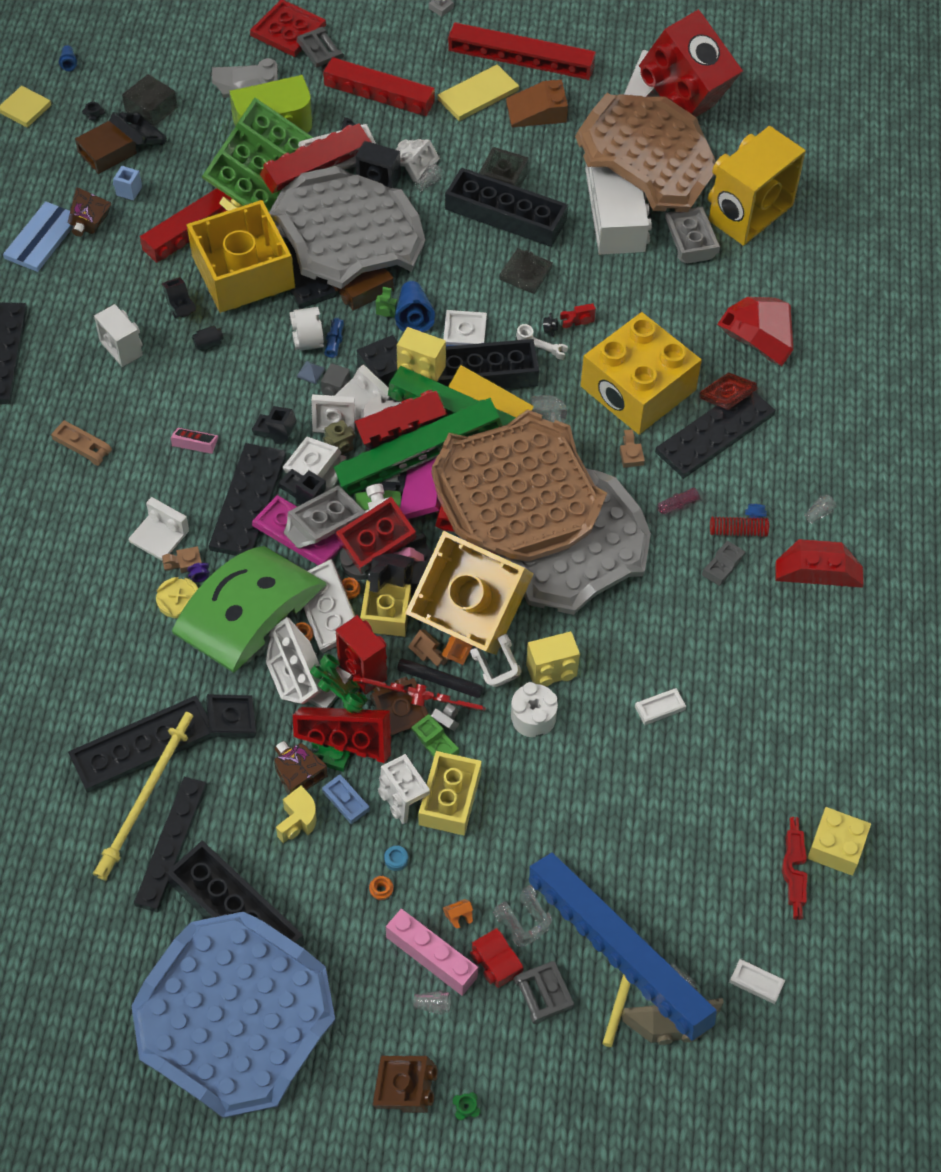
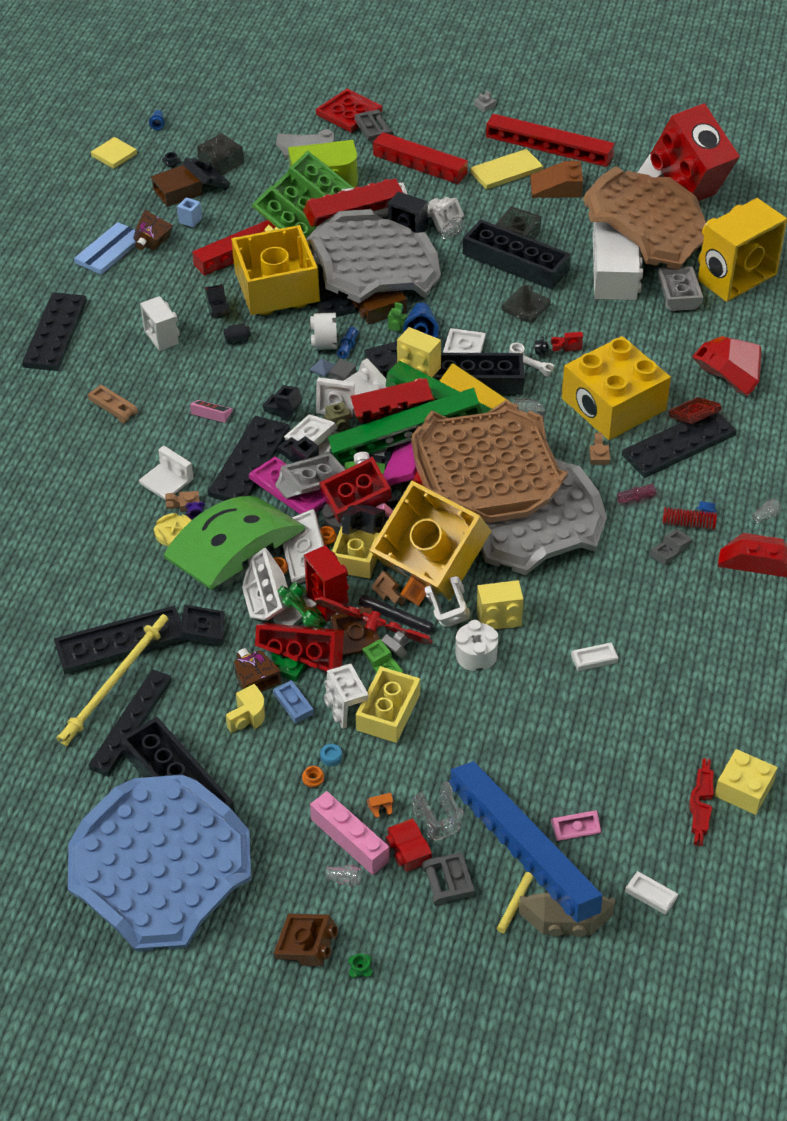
camera: 10 degrees right, 10 degrees down
none -> bright pink slope [550,810,601,841]

